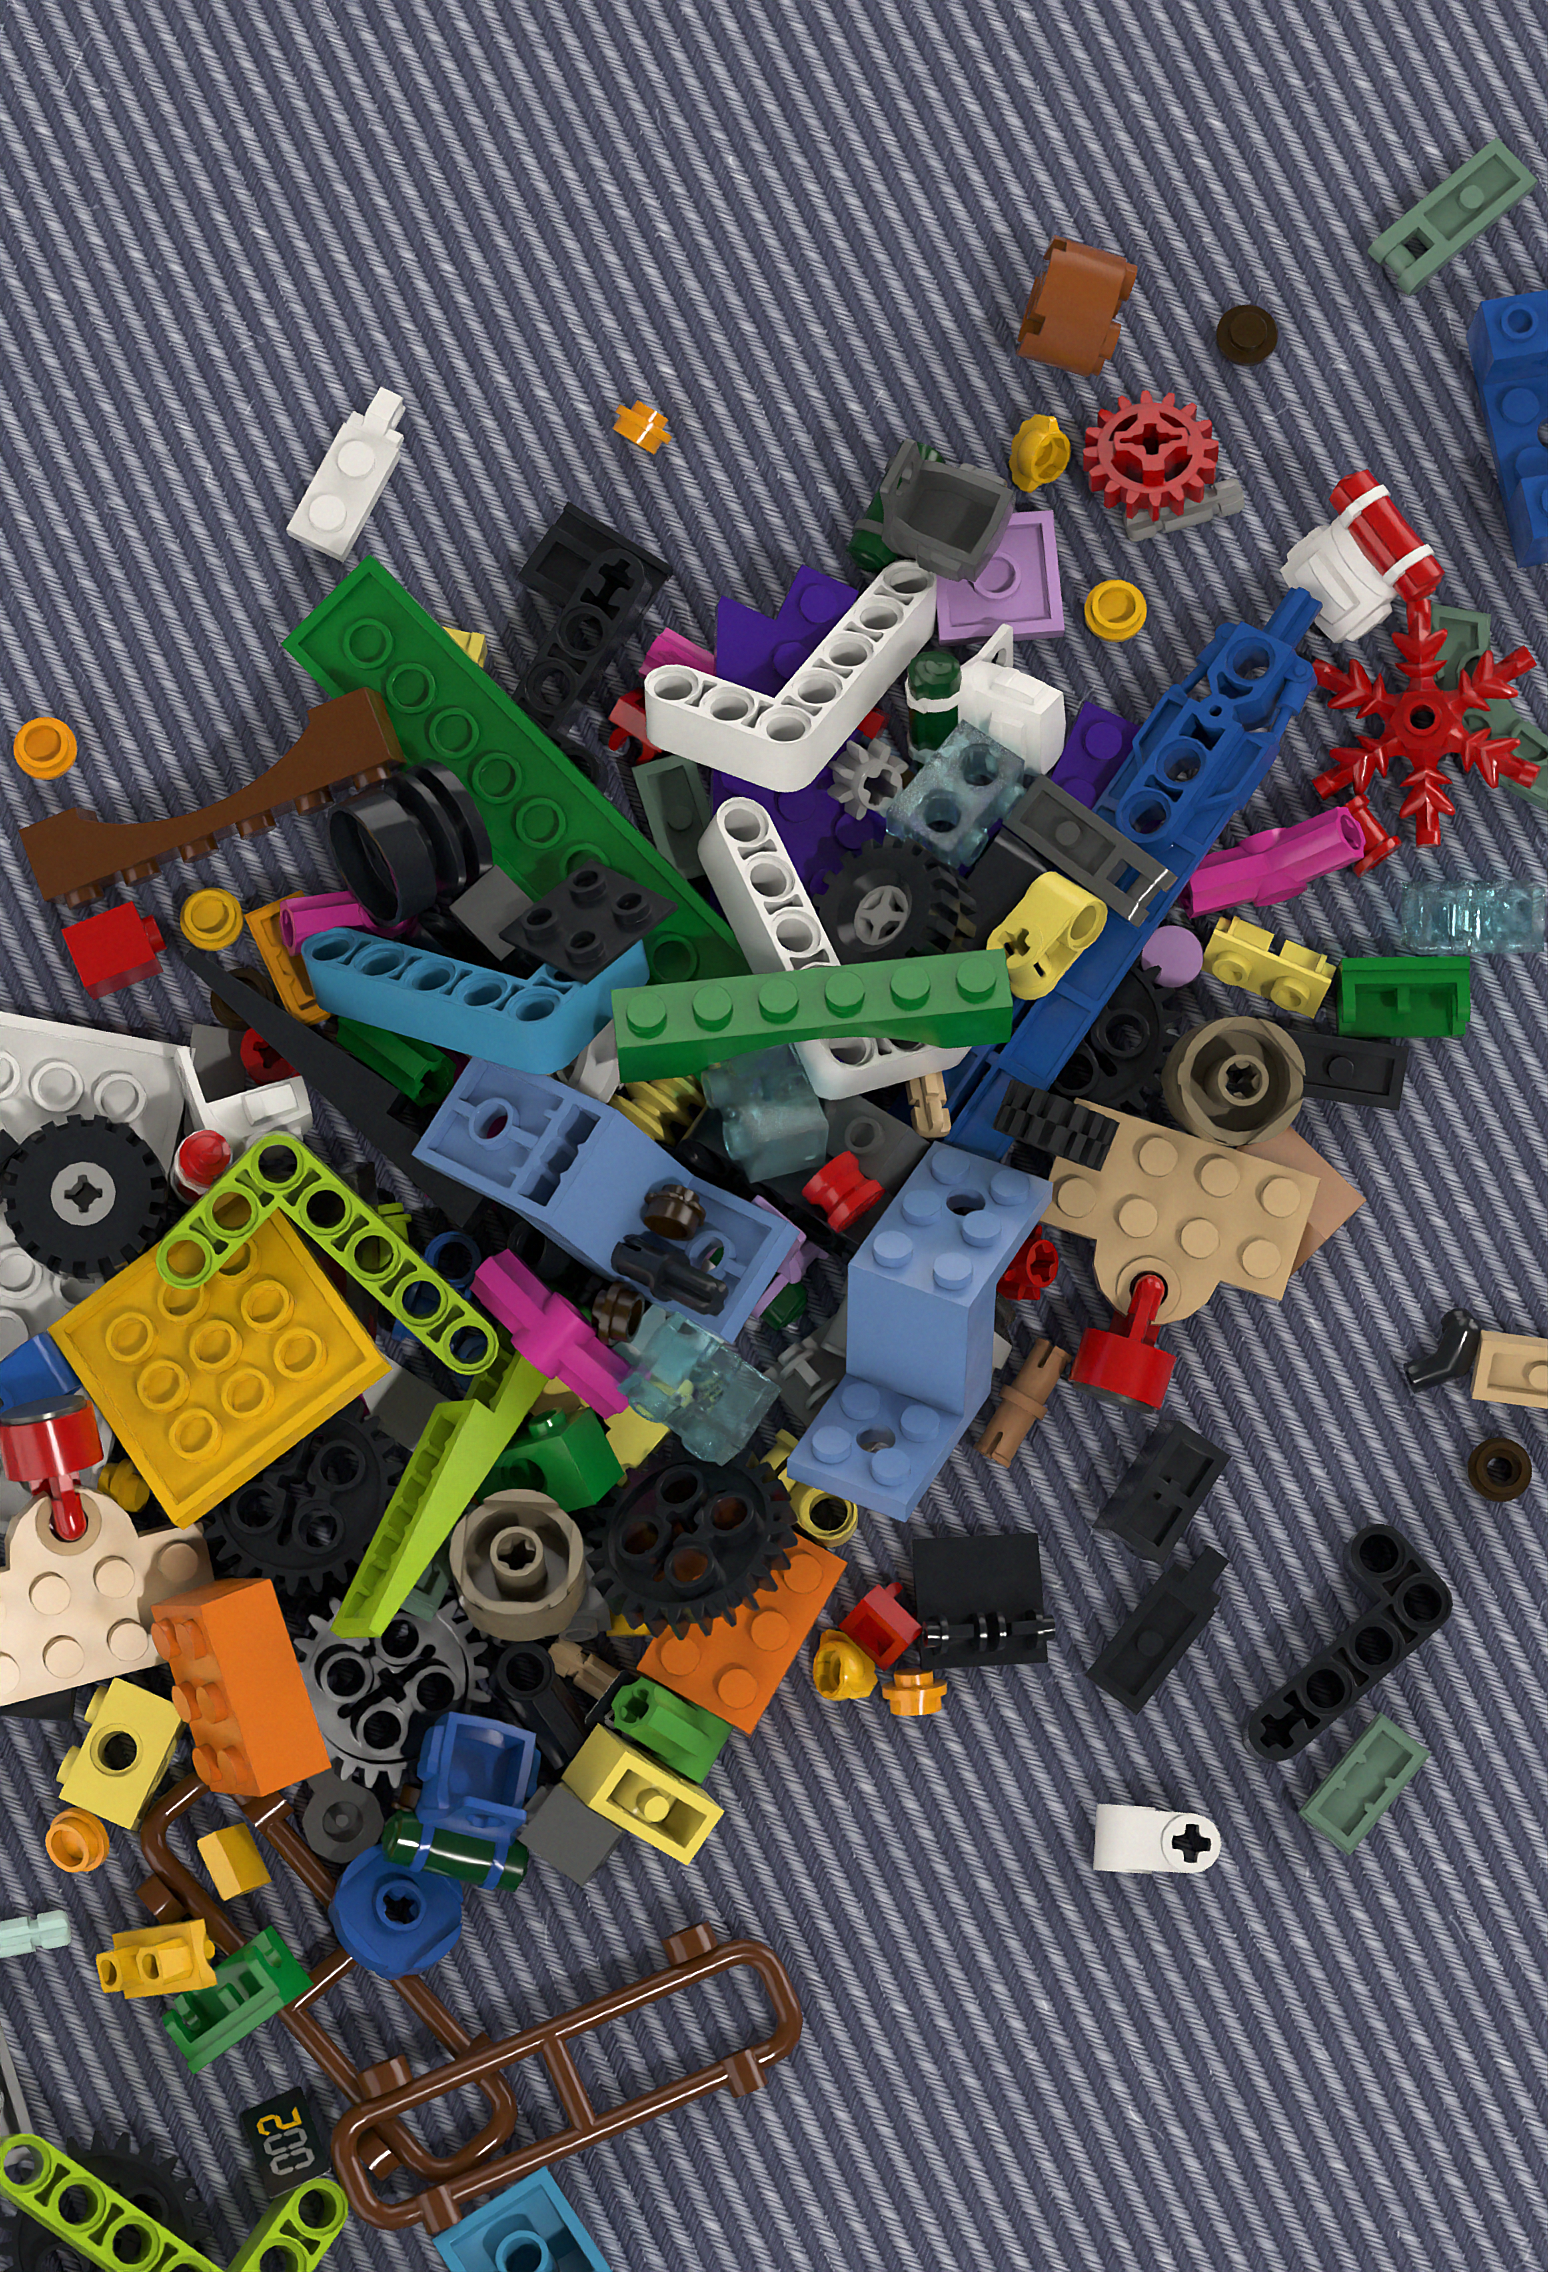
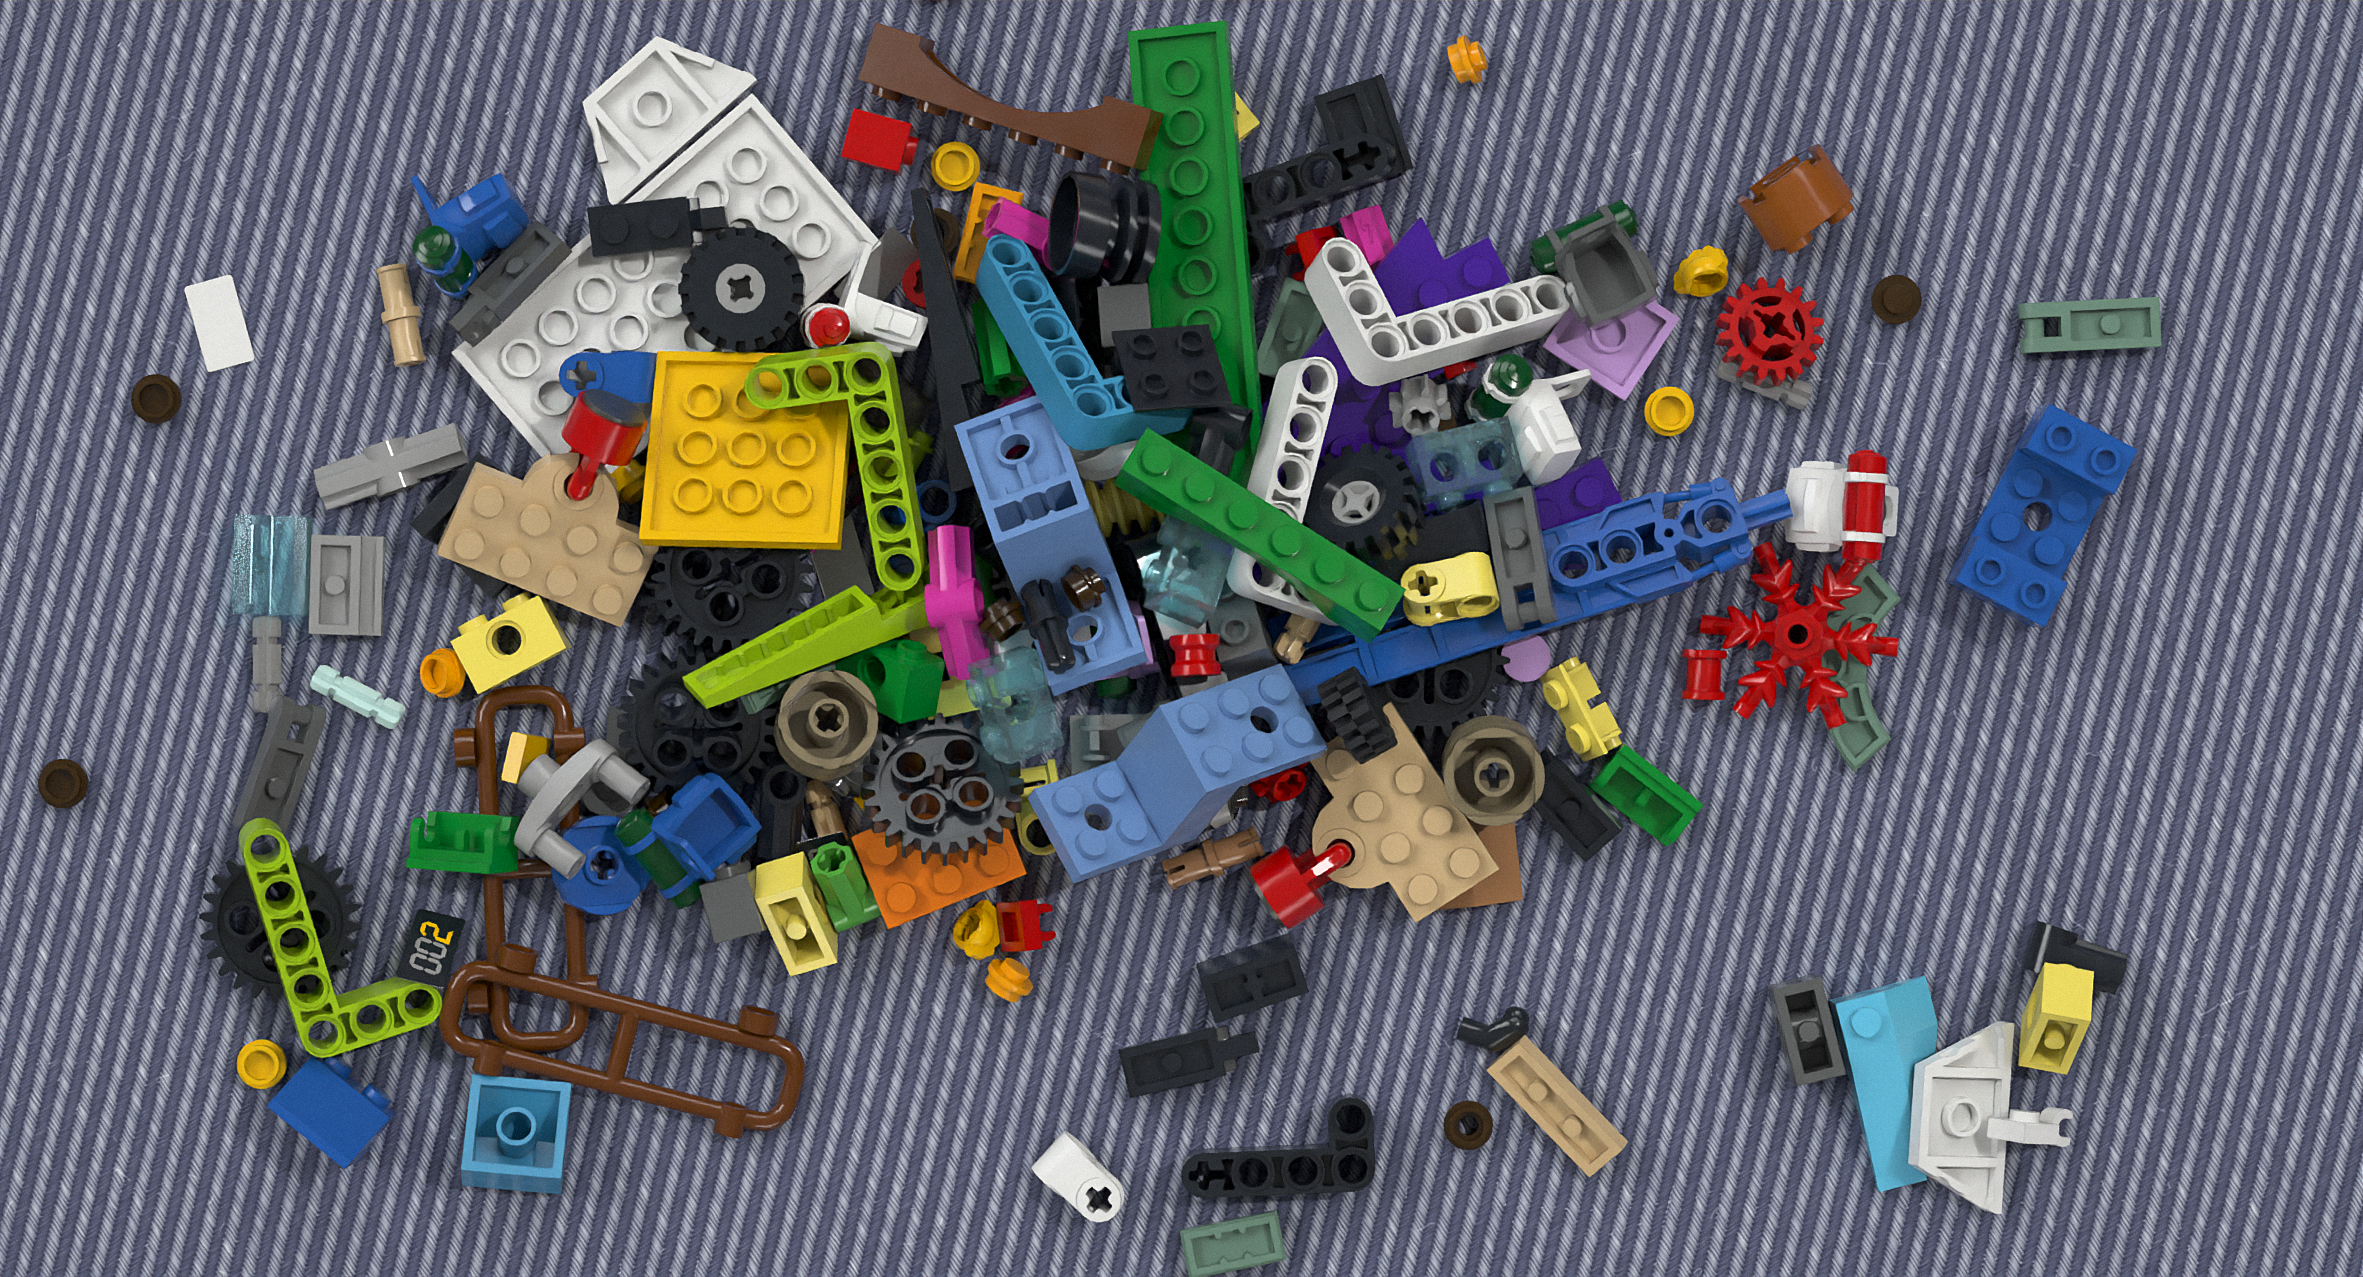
camera: 45 degrees right, 10 degrees up
yellow hips [96,1919,217,1999] -> none
orange brick [150,1578,332,1797] -> none
black hinge [911,1533,1055,1670] -> none
dark pink piece [1177,807,1366,919] -> none
clear light blue brick [1401,879,1545,955] -> none
none -> light grey connector [514,739,650,880]
none -> black piece [1189,403,1253,478]

